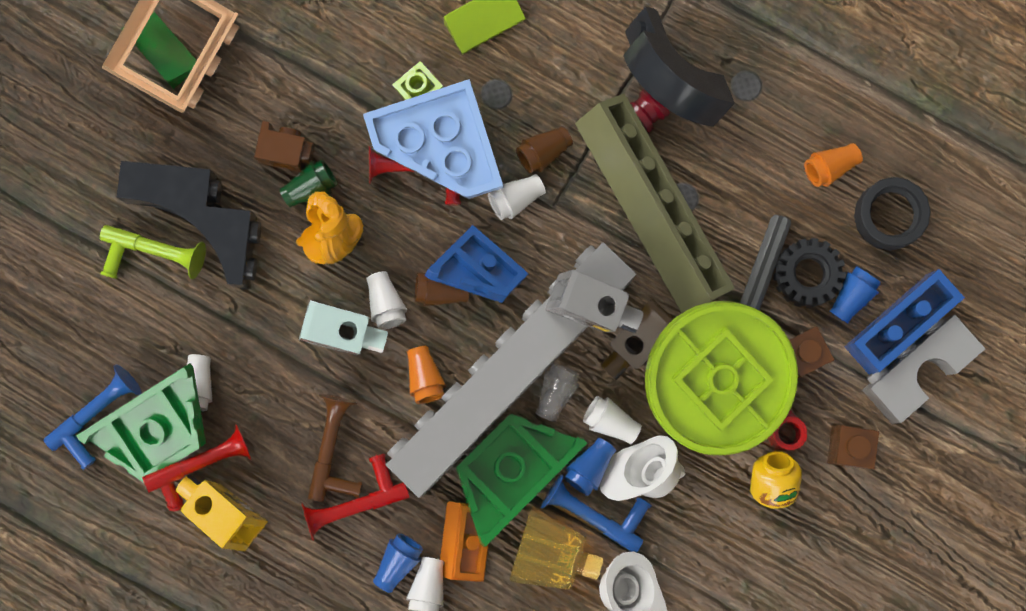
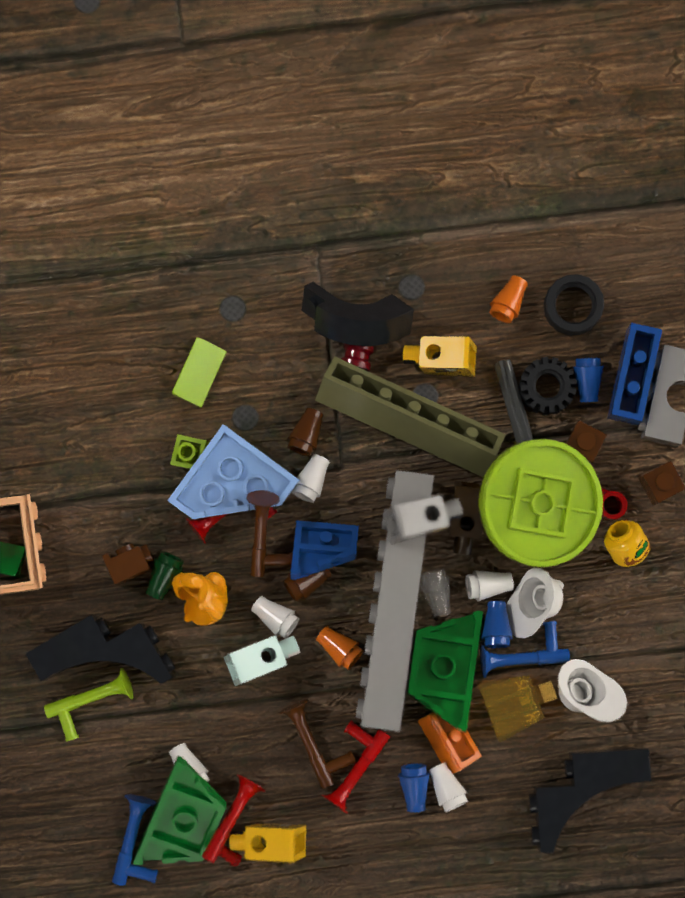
camera: 30 degrees left, 0 degrees up
none -> reddish brown piece [246,490,293,577]
none -> yellow torso [403,336,477,377]

